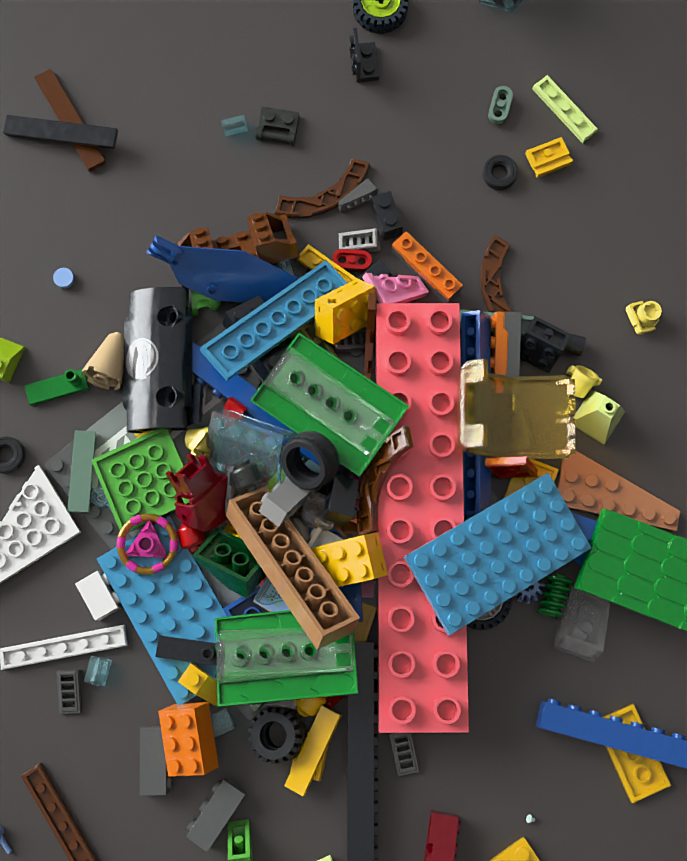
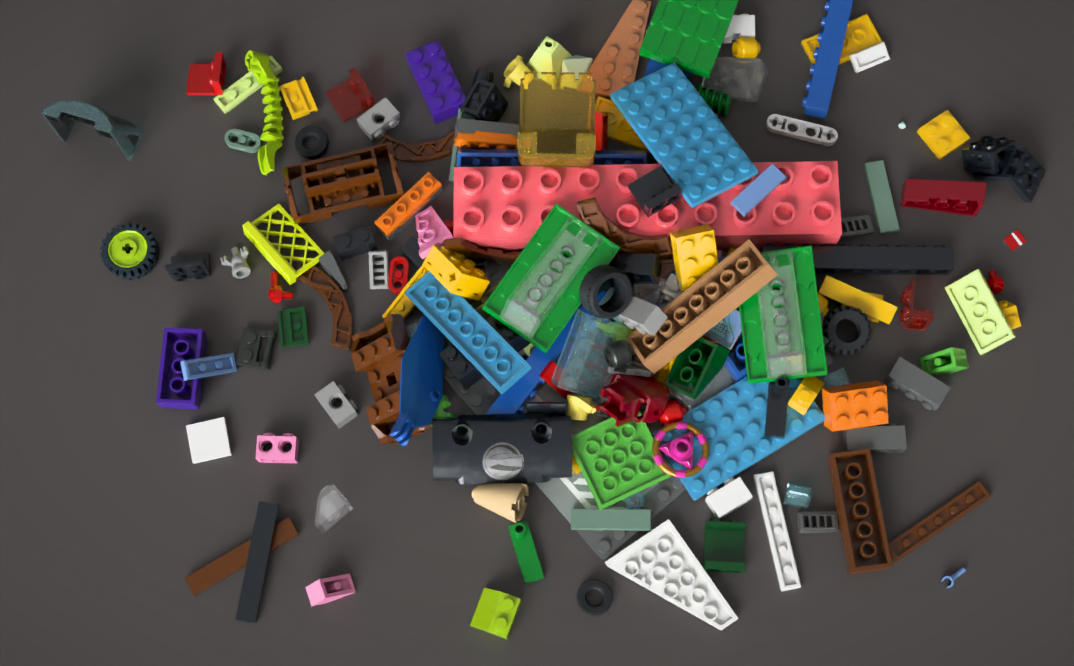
camera: 85 degrees left, 5 degrees down
light blue tile [53,268,75,289] -> none
clear light blue piece [221,114,248,136] -> none
light yellow piece [626,301,662,335] -> none
none -> dark purple brick [156,328,207,410]
none -> medium blue tile [180,353,237,381]
none -> red bracket [186,52,227,96]
none -> white tile [186,417,232,464]
none -> light grey piece [220,246,251,279]
none -> neon yellow fence [242,204,325,285]
none -> lime piece [245,50,284,176]
none -> bright pink brick [256,433,299,463]
none -> red piece [268,272,293,303]
none -> dark green plate [277,307,310,349]
none -> reddish brown piece [282,142,404,224]
none -> bright pink slope [305,573,356,606]
none -> light grey brick [314,381,358,429]
none -> clear slope [315,484,353,534]
none -> clear red bracket [326,67,375,122]
none -> light grey brick [357,97,401,142]
none -> dark purple brick [405,40,466,124]
none -> light aqua slope [561,55,593,90]
none -> black bracket [628,167,682,217]
none -> dark green panel [703,518,746,573]
none -> white brick [723,14,755,43]
none -> medium blue tile [731,164,786,217]
none -> yellow head [732,37,761,61]
none -> white beam [766,114,838,146]
none -> reddish brown brick [827,448,892,575]
none -> white tile [849,42,890,73]
none -> sand green tile [864,160,900,235]
none -> clear red bracket [899,281,933,331]

